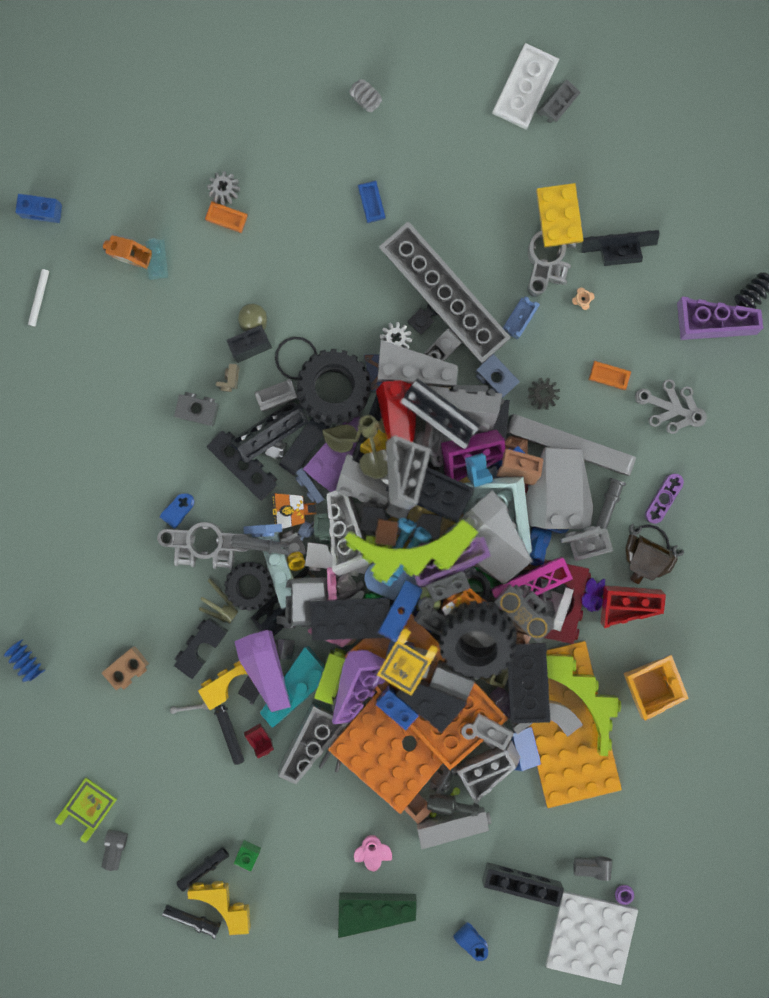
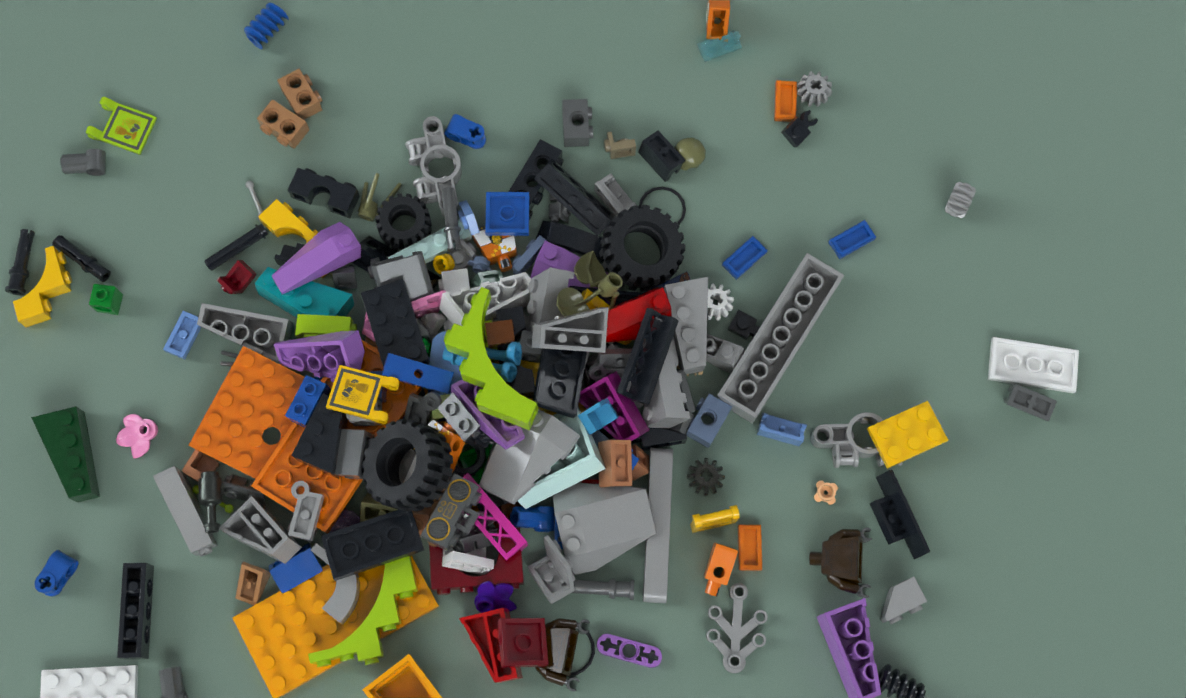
camera: 70 degrees right, 15 degrees down
none -> medium blue plate [163,311,201,360]
none -> medium nougat slope [235,561,271,605]
none -> medium nougat brick [277,69,322,120]
none -> blue plate [485,192,529,236]
none -> dark red hinge [498,618,549,668]
none -> yellow plate [690,505,740,533]
none -> orange torso [704,542,738,597]
none -> blue tile [722,236,768,280]
none -> black plate [781,110,818,147]
none -> dark brown torso [809,527,872,598]
none -> light grey slope [880,577,927,624]

